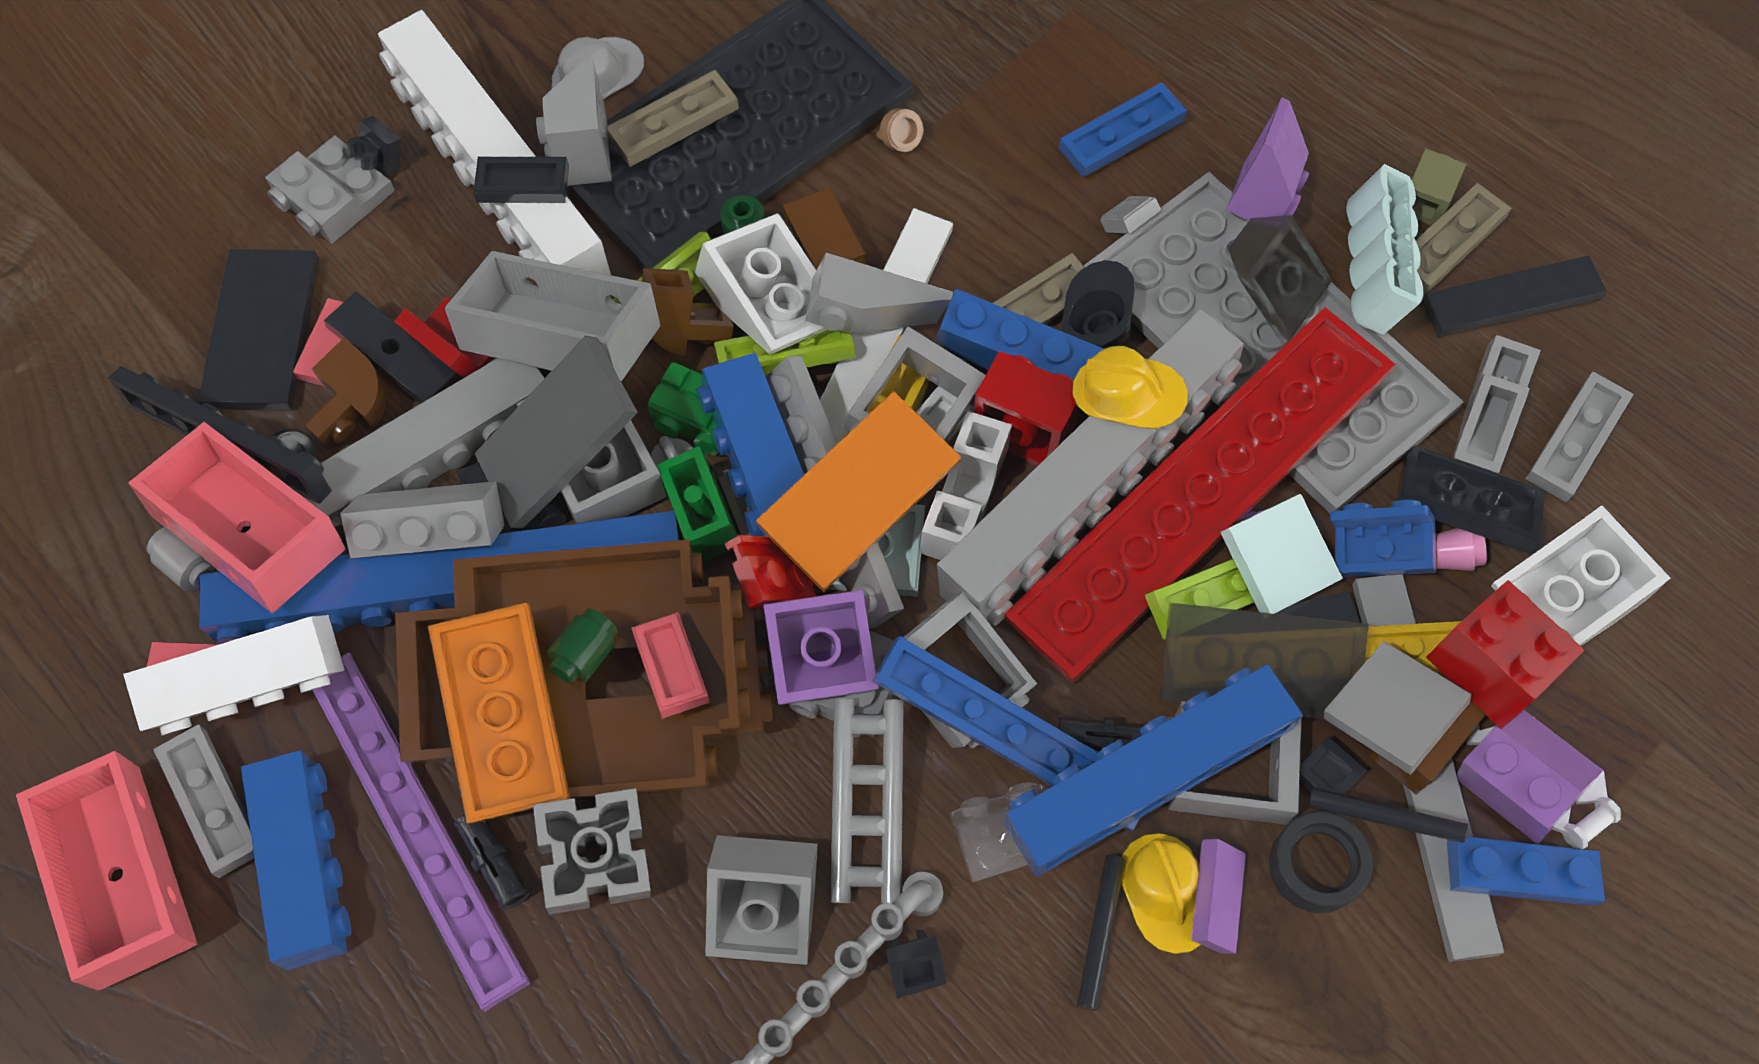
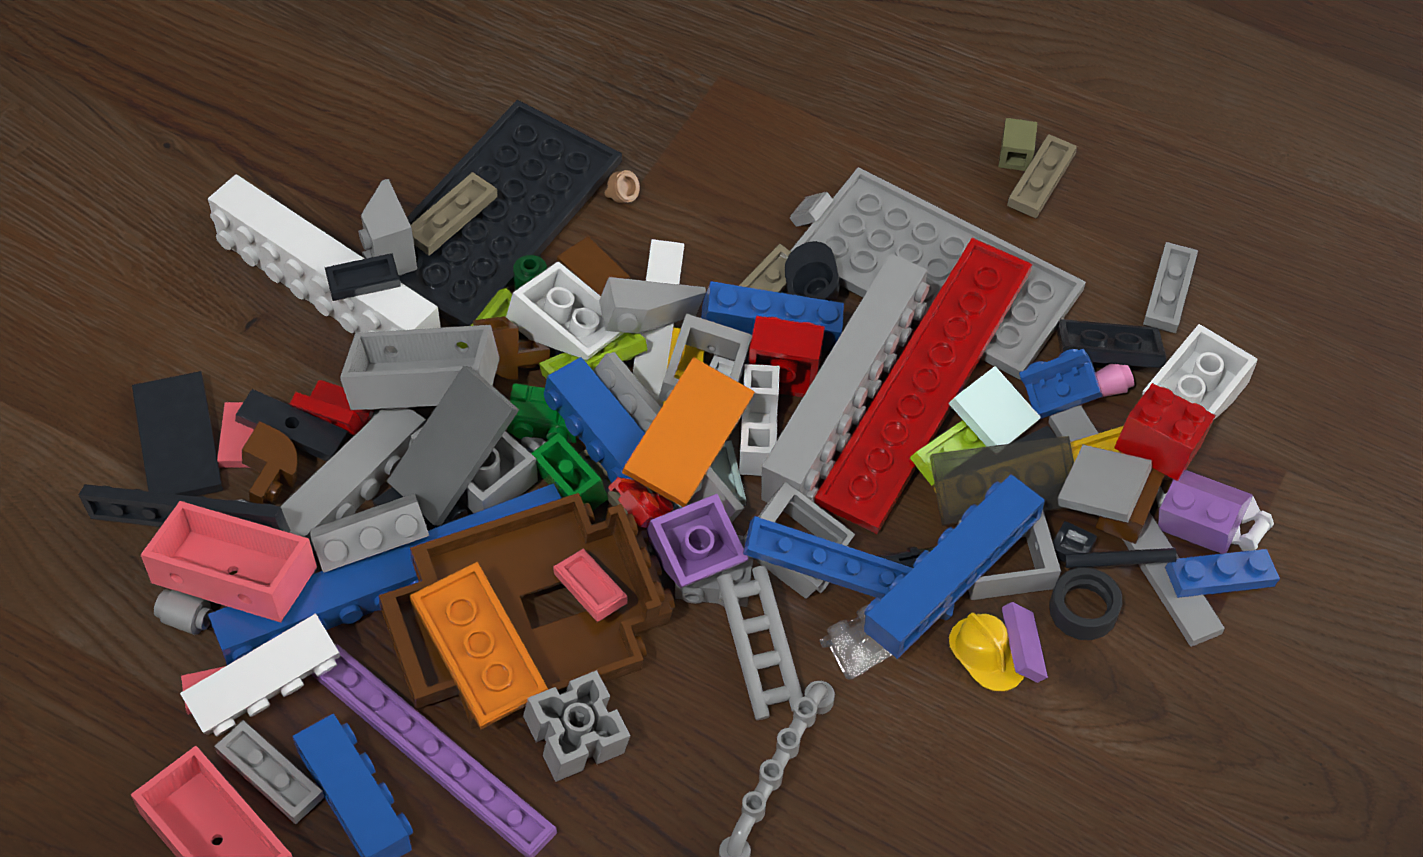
camera: 20 degrees left, 10 degrees down
light grey plate [265,135,395,244] -> none
black tile [346,115,401,177] -> none
black pin [453,814,530,910] -> none
dark green brick [546,608,618,684] -> none
light grey piece [552,37,644,100] -> none
light grey slope [705,835,817,965] -> none
black tile [885,929,947,999] -> none
blue plate [1059,82,1187,178] -> none
yellow piece [1073,346,1188,429] -> none
black bar [1077,855,1125,1011] -> none
medium lavender slope [1226,98,1309,232] -> none
clear smoke slope [1228,215,1332,343] -> none
light aqua brick [1347,164,1423,335] -> none
black tile [1422,256,1607,338] -> none
light grey slope [1452,335,1541,474] -> none

